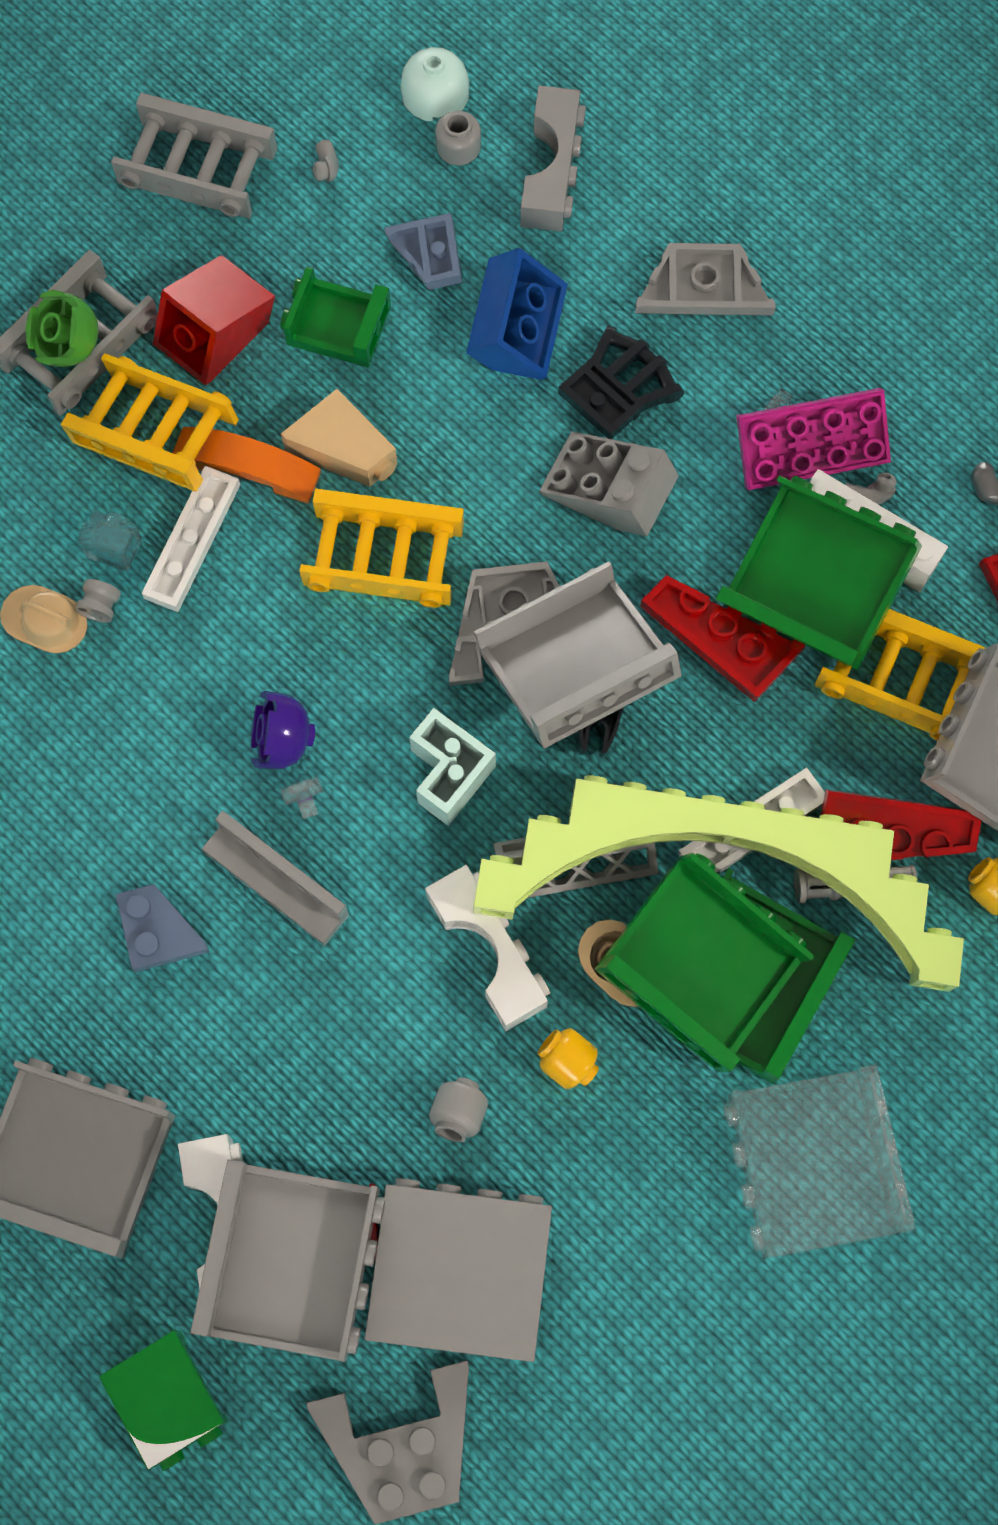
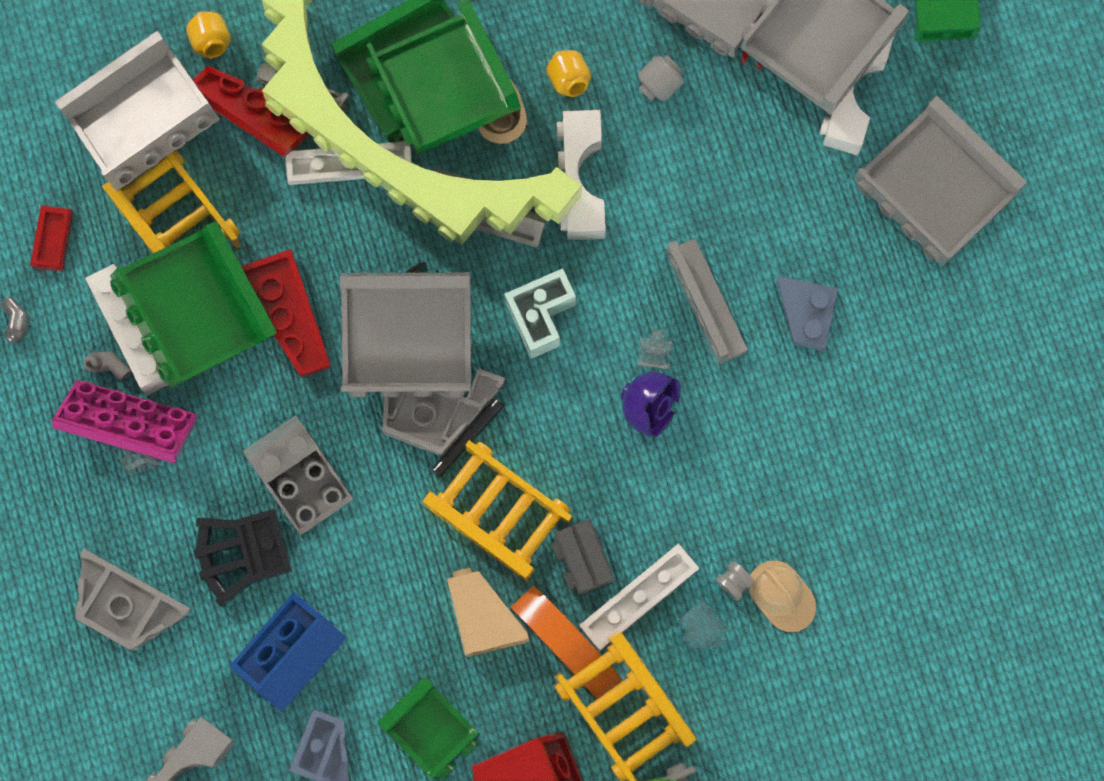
camera: 150 degrees left, 5 degrees up
none -> black bar [431,399,504,478]
none -> dark grey brick [551,519,615,596]

